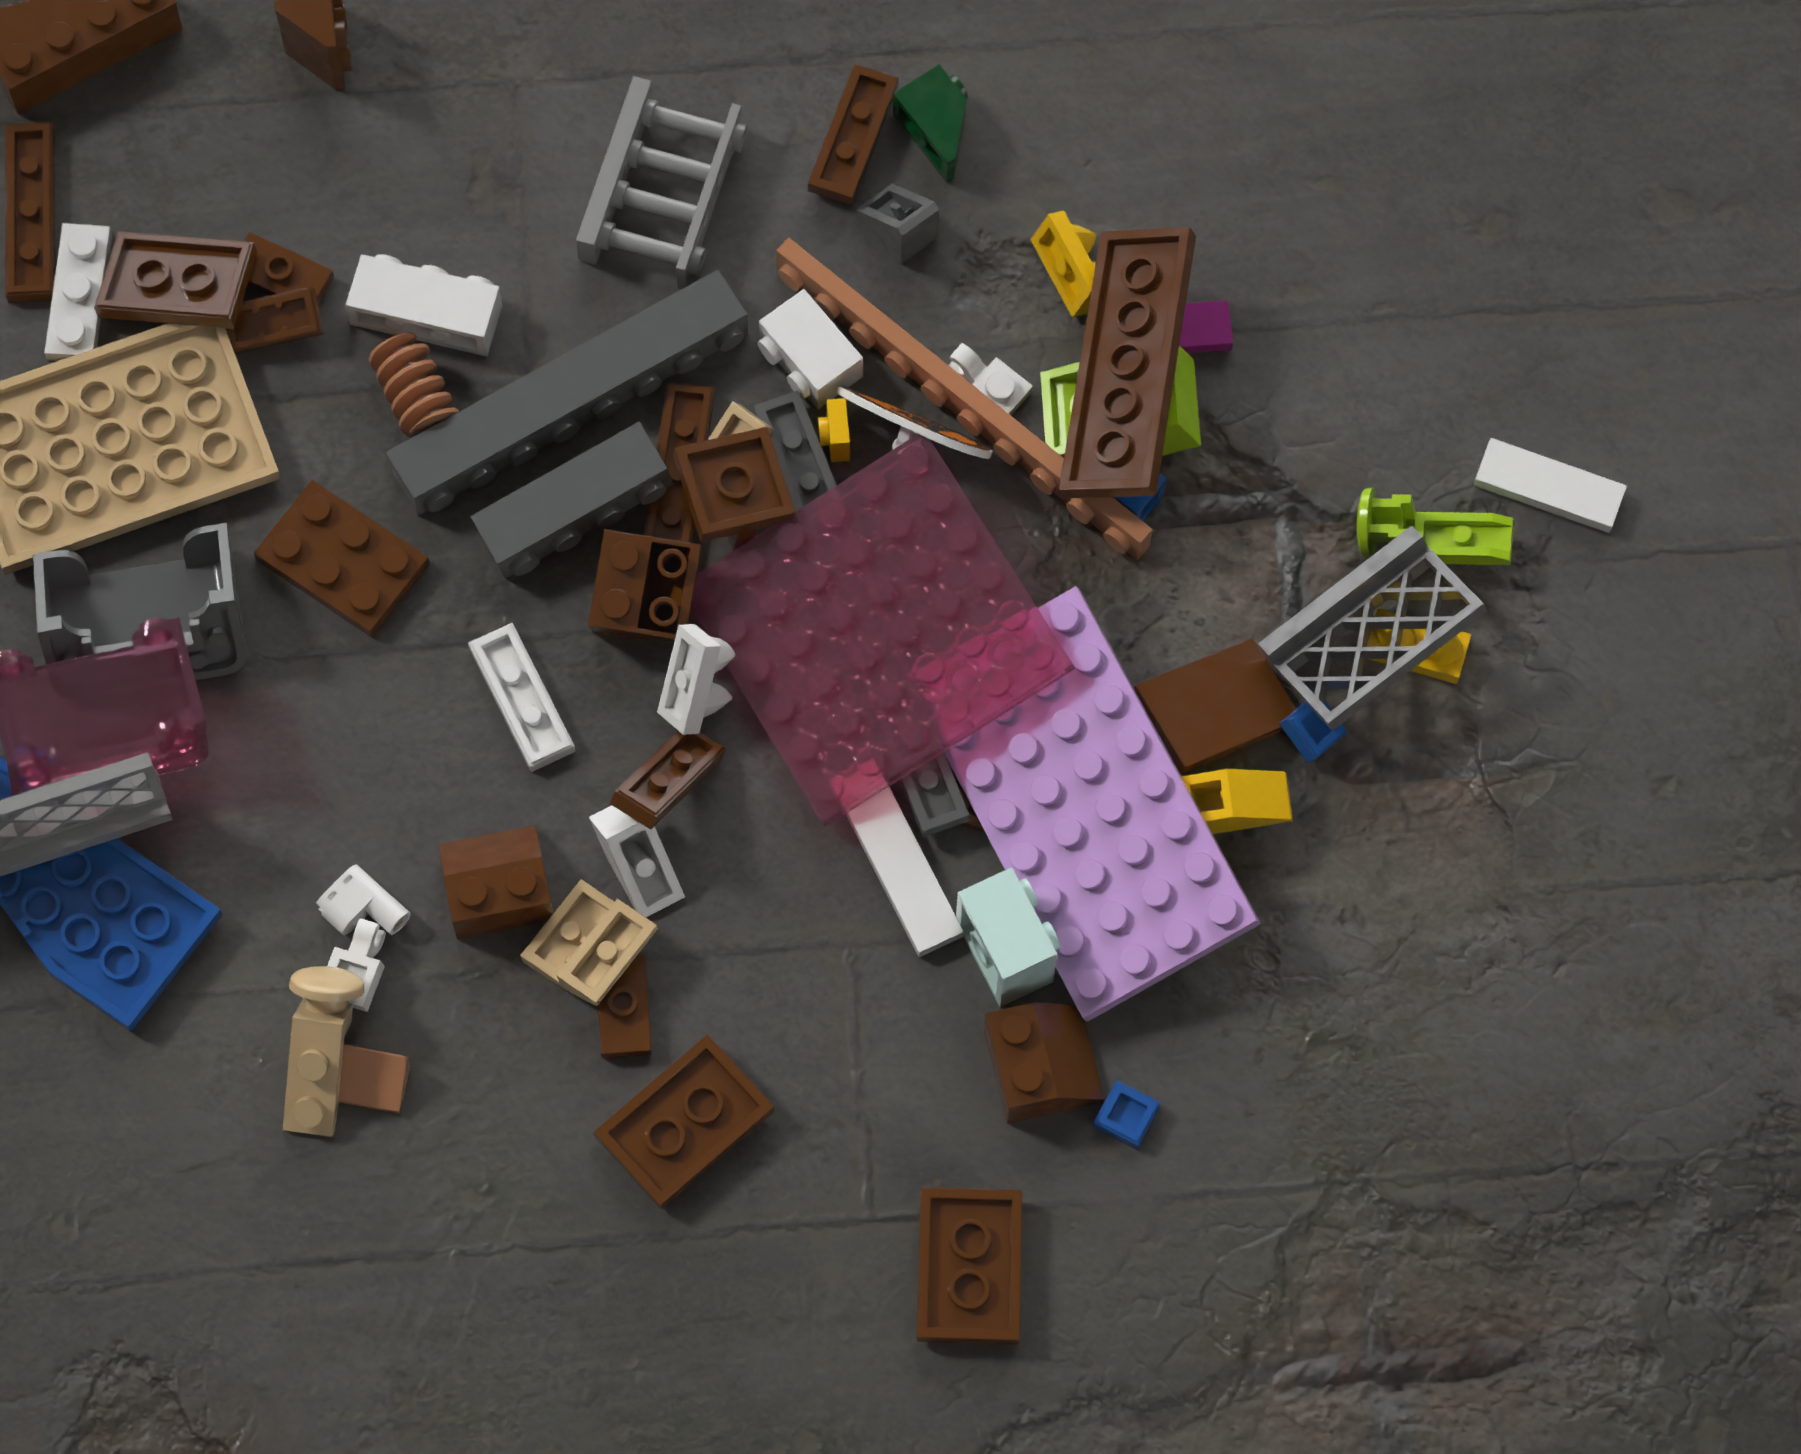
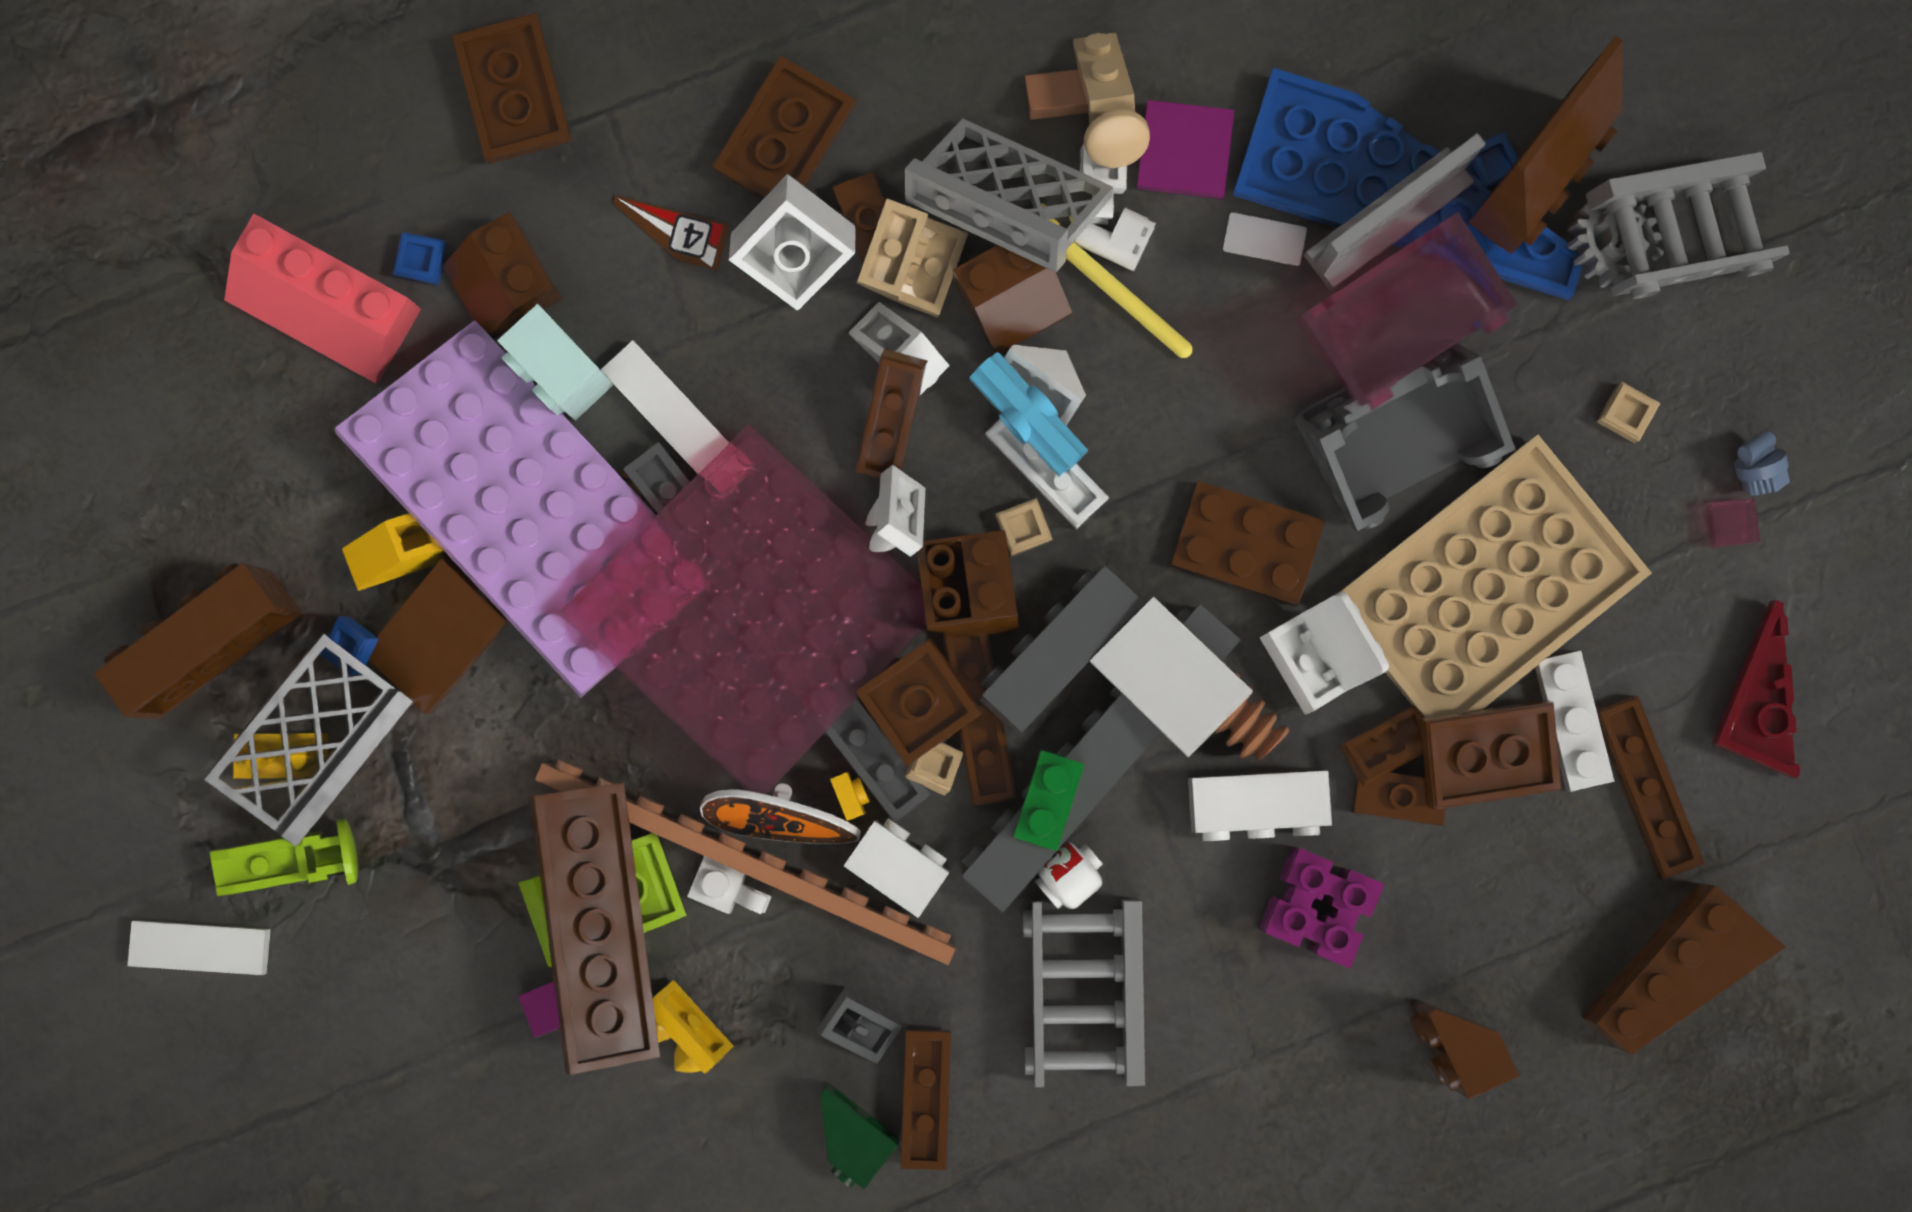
camera: 170 degrees right, 15 degrees up
none -> reddish brown brick [93,563,302,719]
none -> coral slope [224,214,421,385]
none -> sticker [613,195,730,271]
none -> white slope [729,174,855,311]
none -> light grey fence [905,118,1113,272]
none -> medium azure piece [969,352,1088,477]
none -> tan tile [995,498,1053,556]
none -> white slope [1004,345,1086,426]
none -> green plate [1013,750,1085,851]
none -> white head [1035,842,1103,909]
none -> light yellow piece [1041,203,1193,358]
none -> white tile [1090,597,1252,757]
none -> magenta tile [1136,100,1235,200]
none -> white sticker [1223,212,1307,266]
none -> magenta brick [1258,846,1385,969]
none -> white bracket [1260,592,1389,715]

